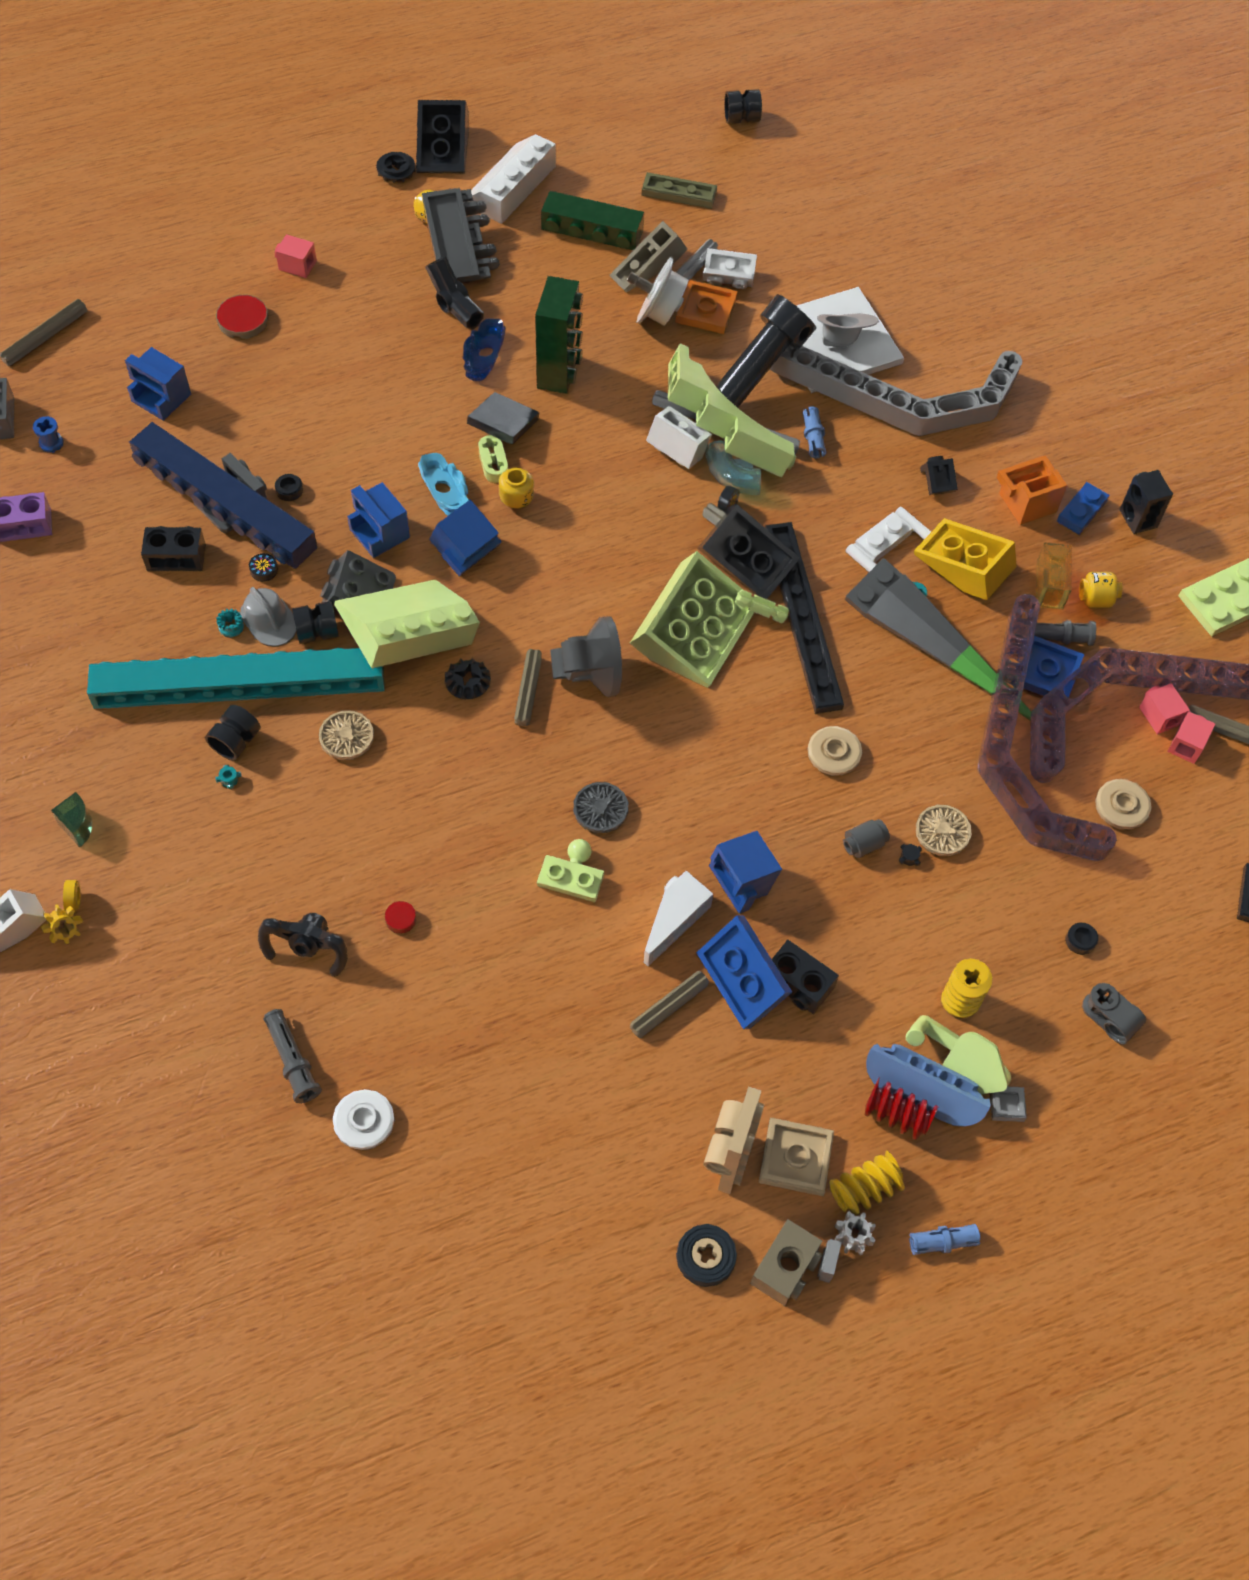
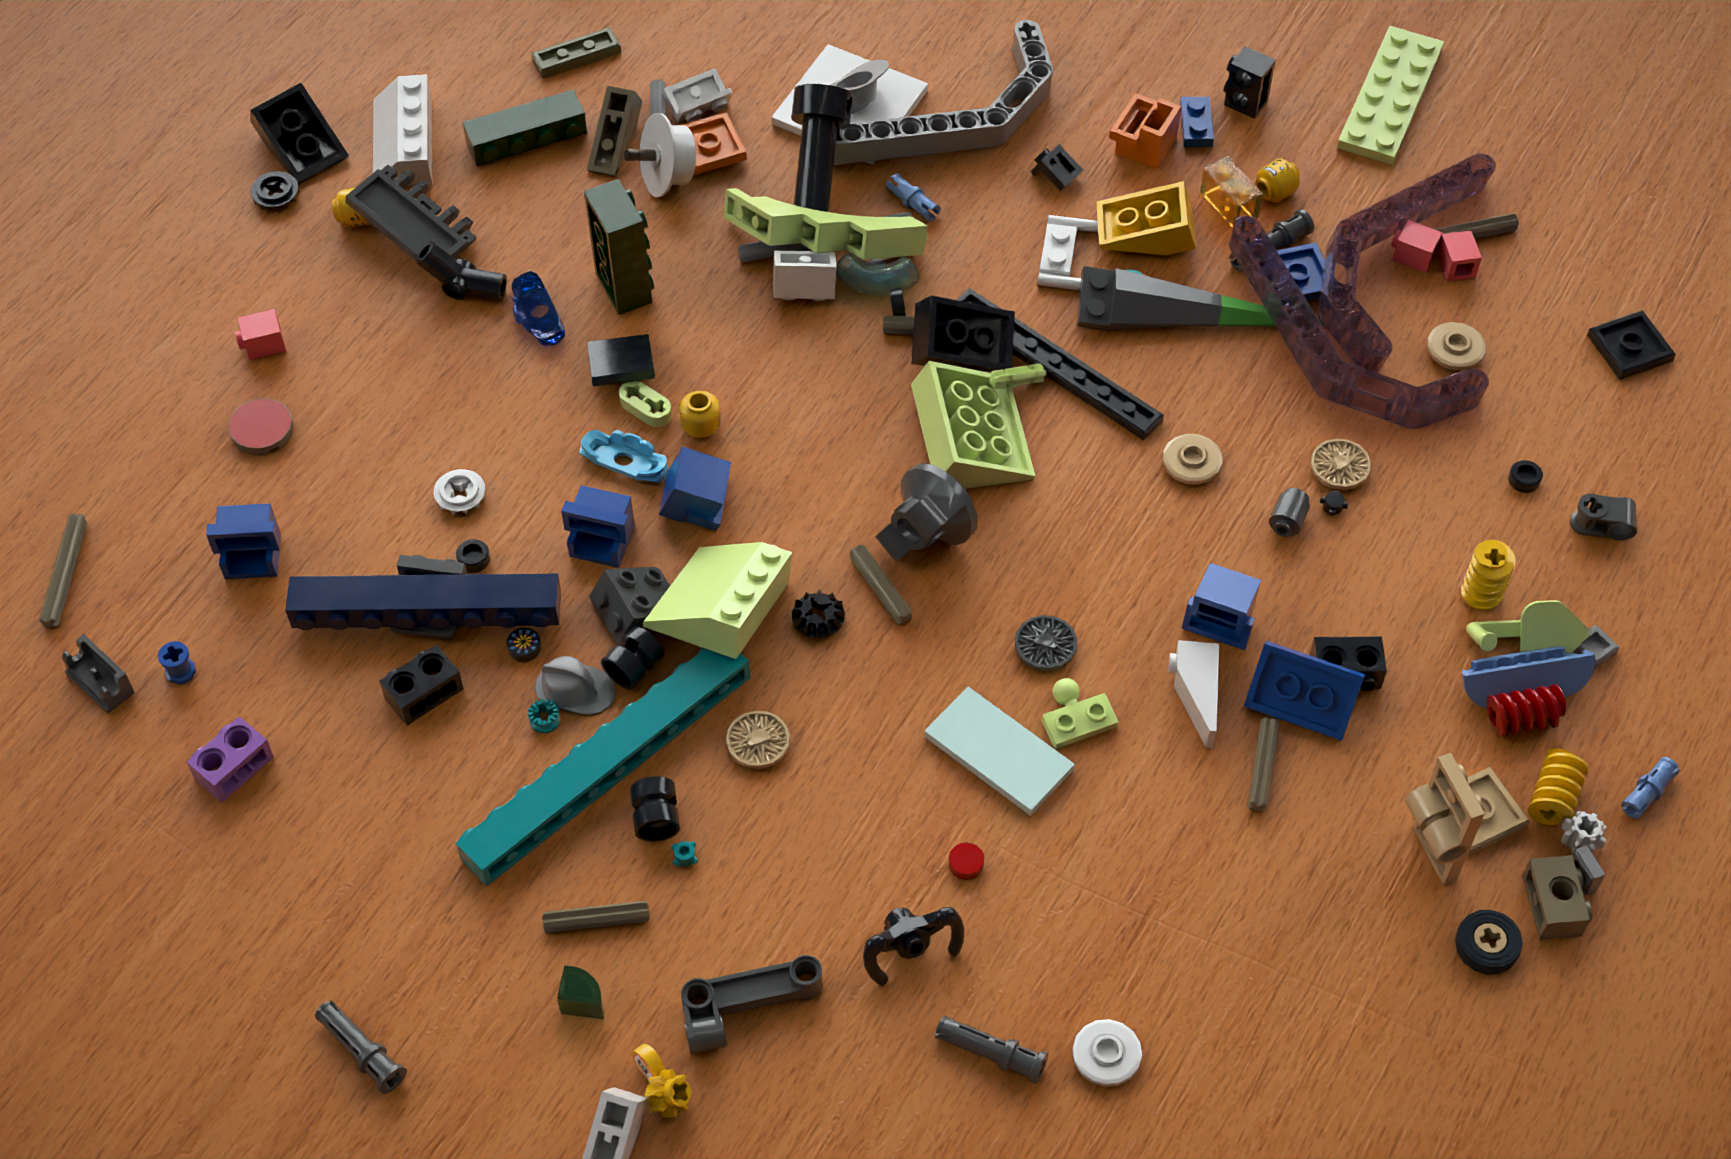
camera: 35 degrees left, 5 degrees down
none -> white gear [434,469,485,515]
none -> dark tan axle [542,901,649,933]
none -> dark grey piece [681,955,823,1055]
none -> light aqua tile [924,687,1075,816]

